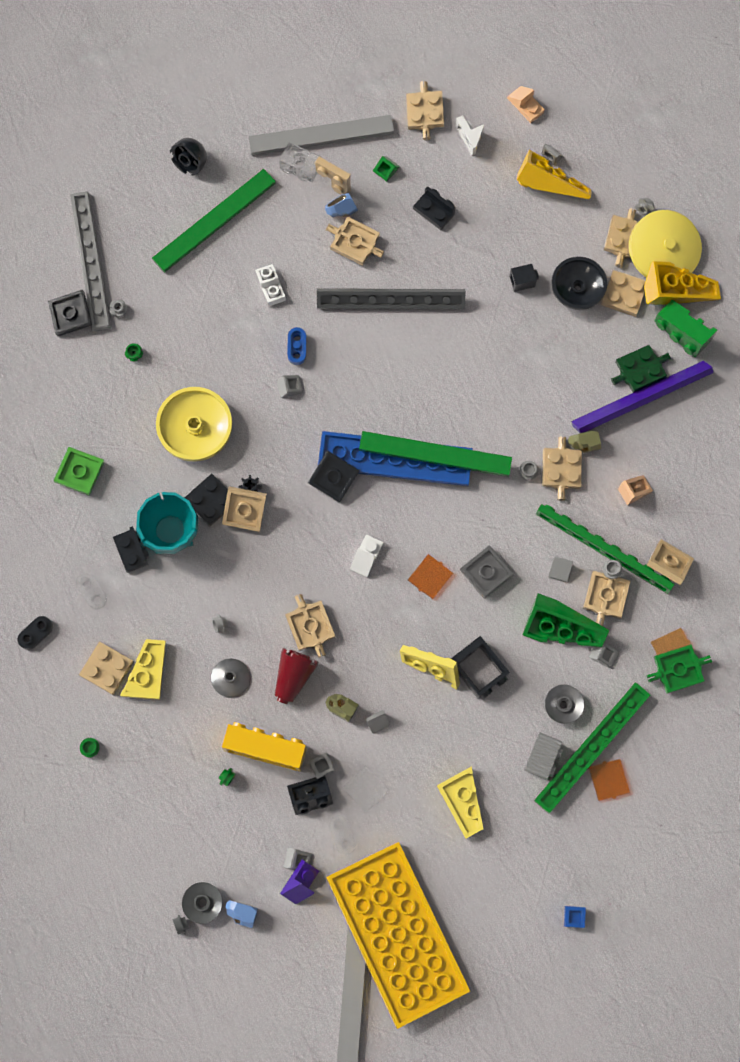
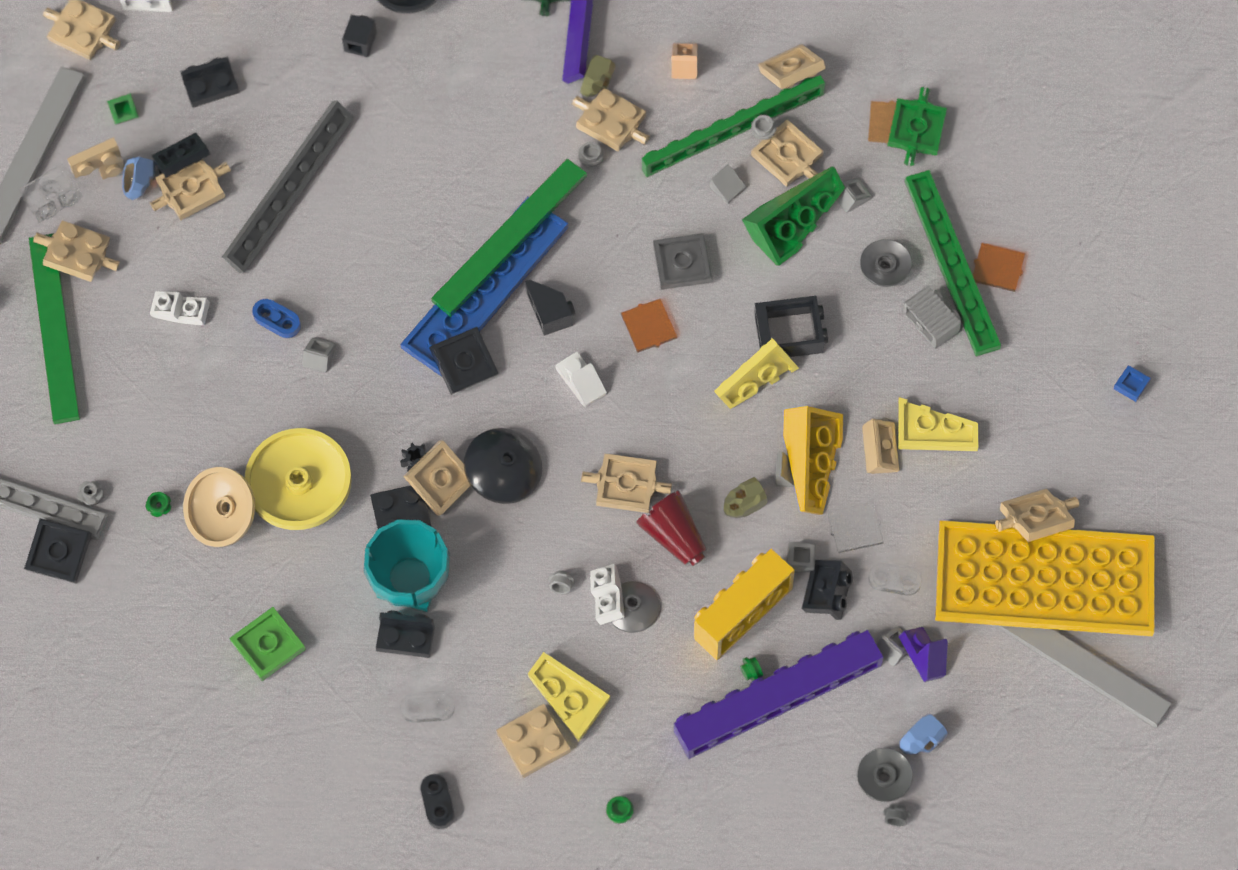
camera: 55 degrees left, 10 degrees down
none -> tan plate [33,220,120,282]
none -> black bracket [151,132,211,178]
none -> tan dish [183,467,255,547]
none -> black dish [464,428,542,504]
none -> black slope [525,280,576,336]
none -> white slope [590,563,625,625]
none -> dark purple brick [674,630,883,760]
none -> yellow wedge [783,406,843,515]
none -> tan slope [862,419,900,474]
none -> tan plate [995,489,1079,542]

